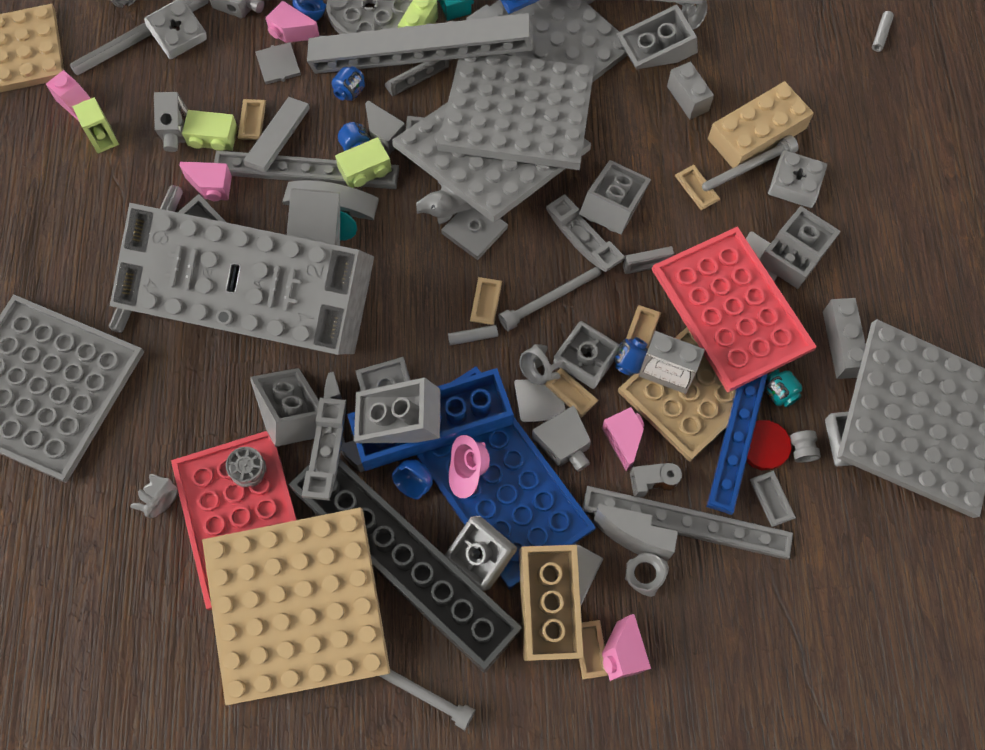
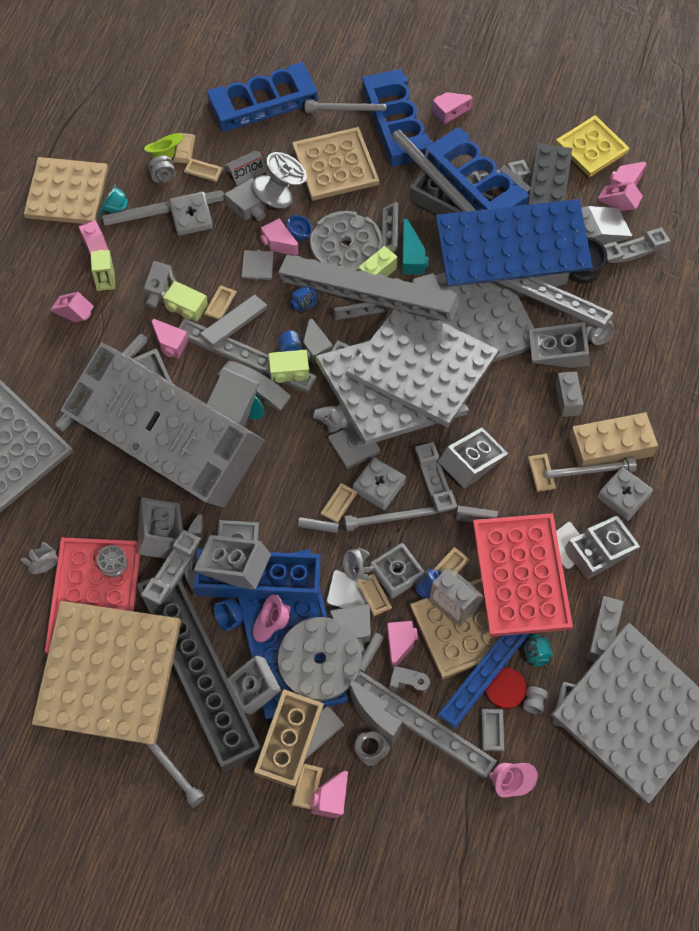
camera: 20 degrees right, 5 degrees down
none -> bright pink slope [50,292,94,322]
none -> teal piece [99,184,128,217]
none -> light grey plate [278,617,362,701]
none -> light grey brick [353,457,406,510]
none -> light grey piece [361,633,384,673]
none -> bright pink piece [489,763,538,797]

